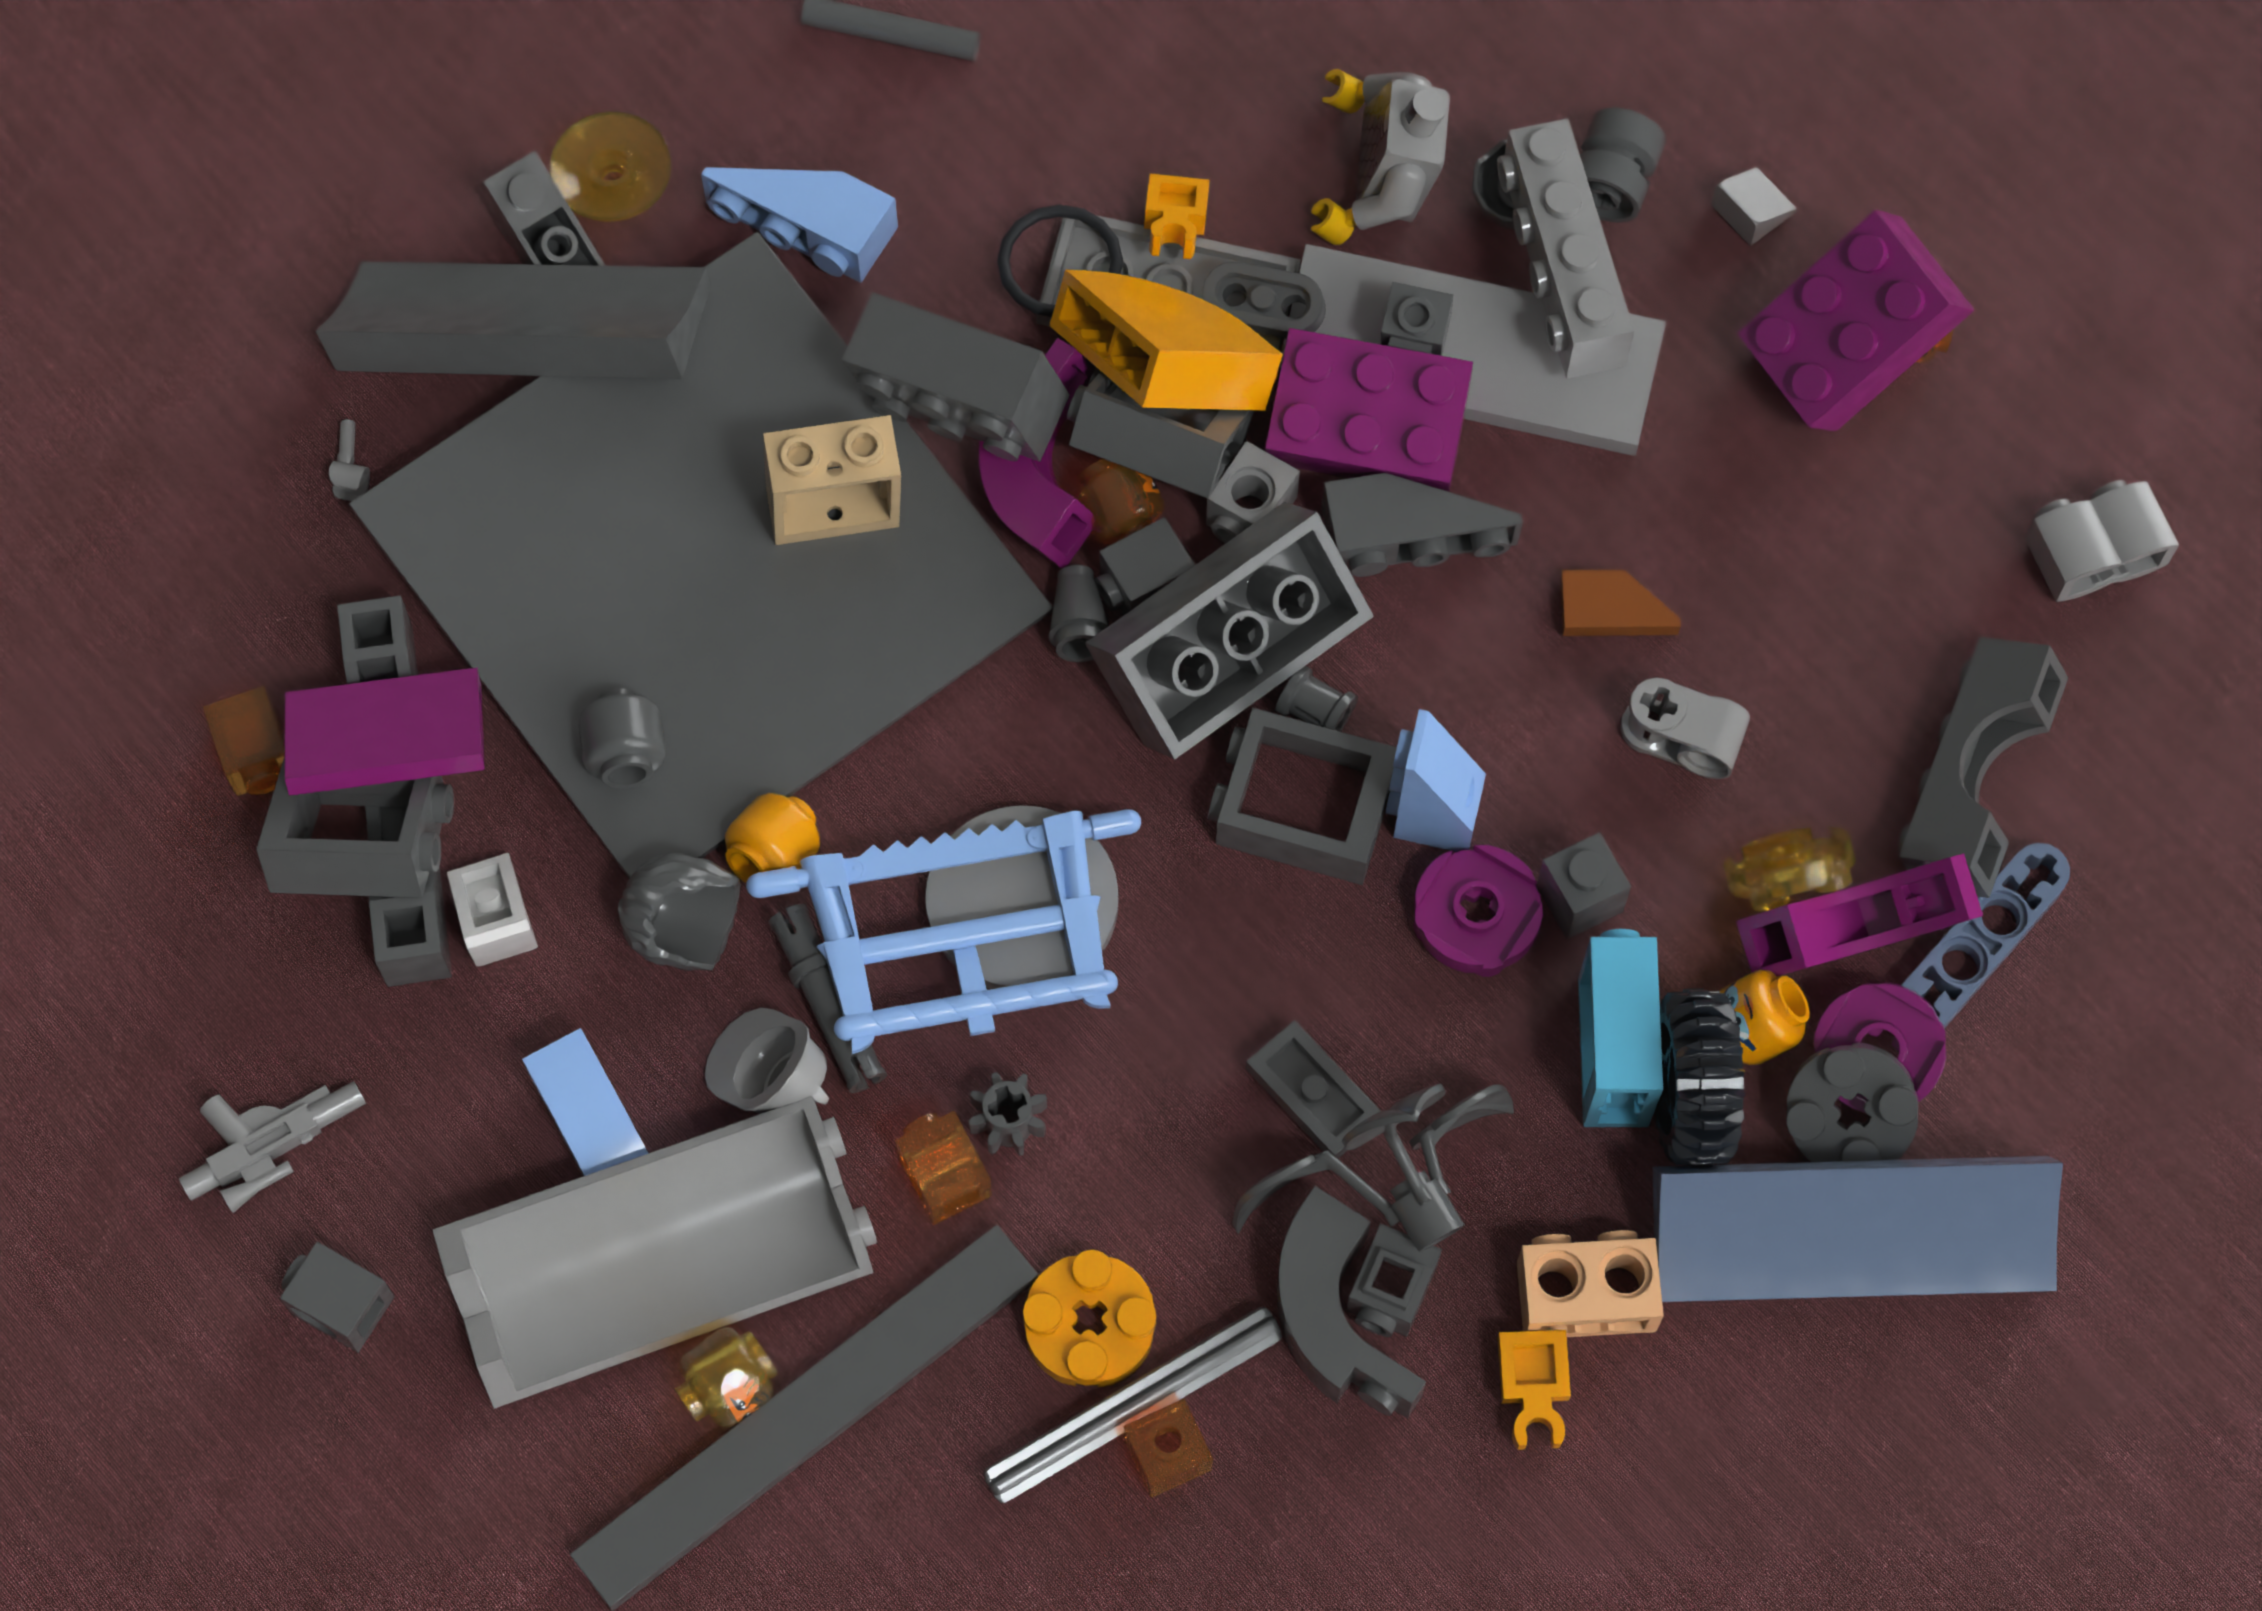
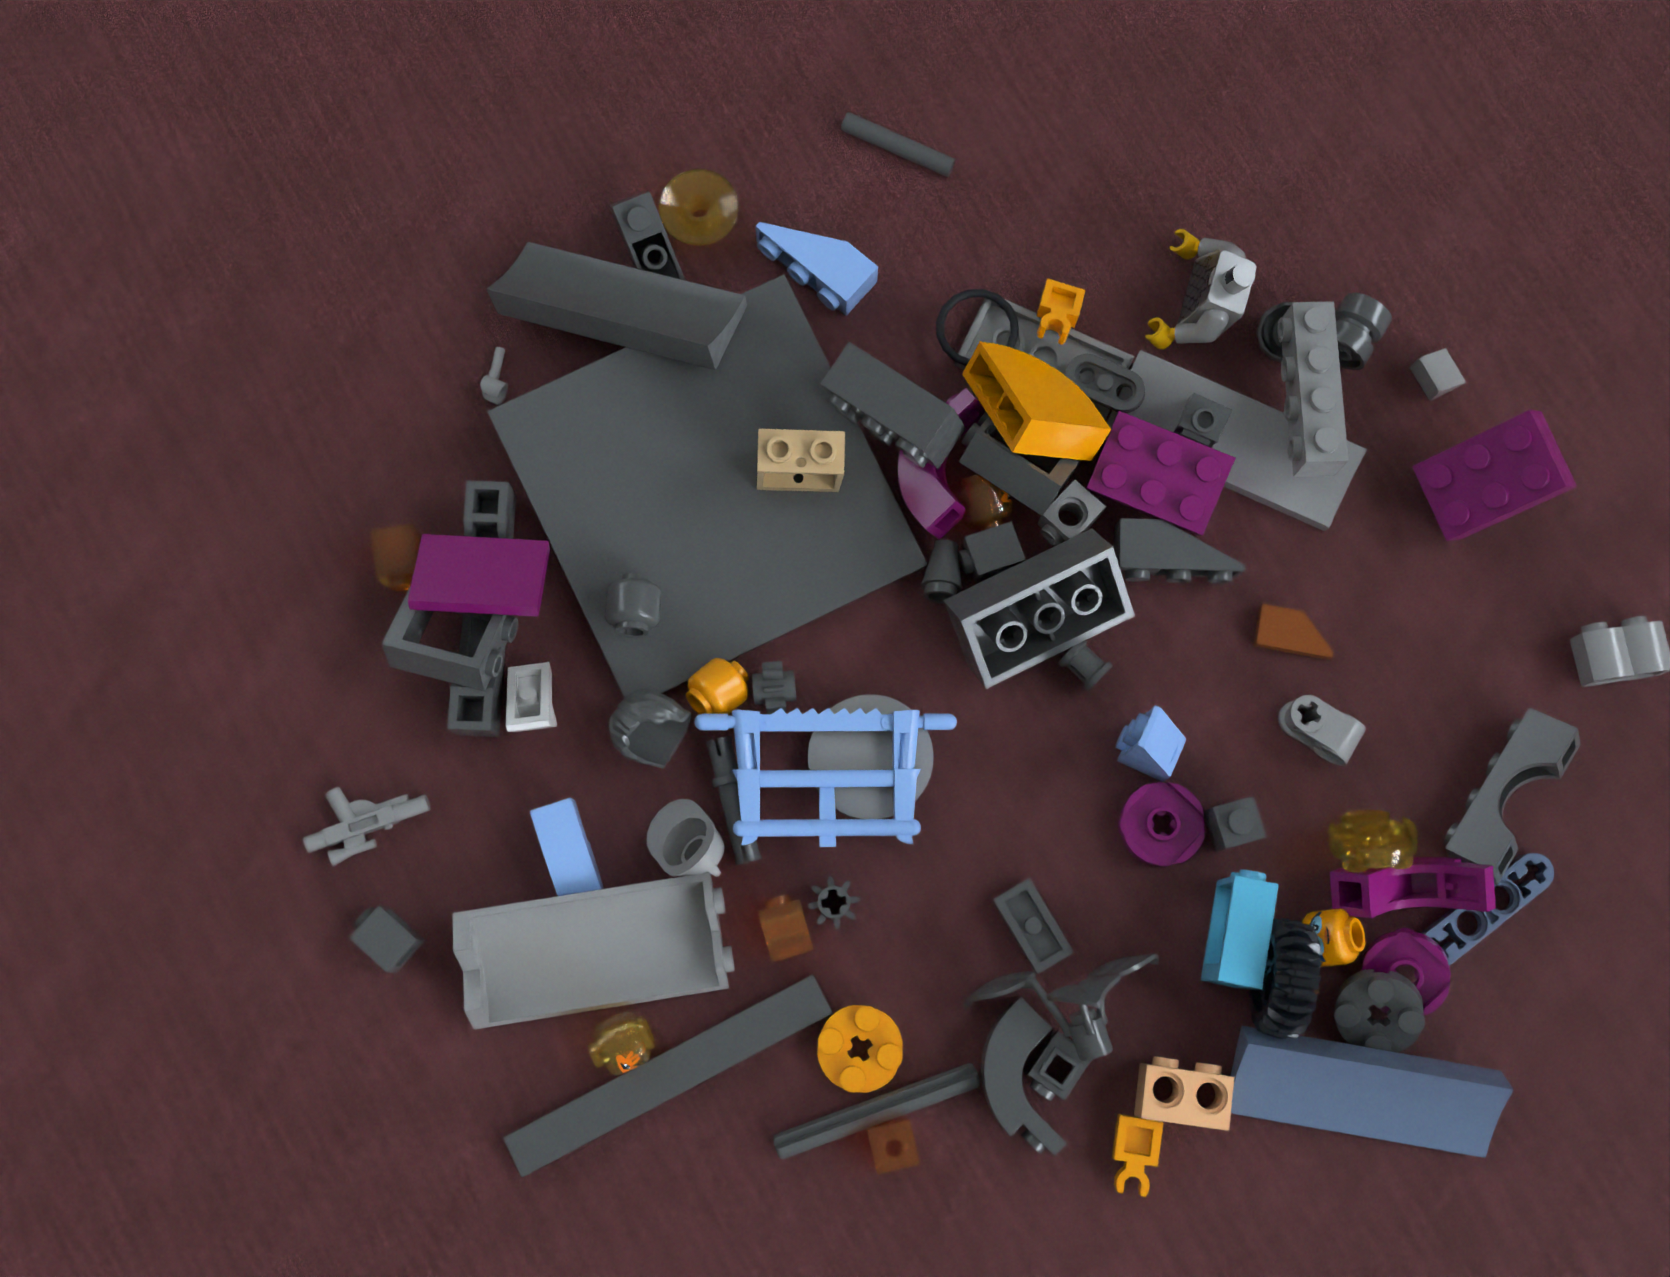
camera: 10 degrees right, 10 degrees up
dark grey window [1208,708,1397,885] -> none
none -> dark grey gear [752,661,797,714]

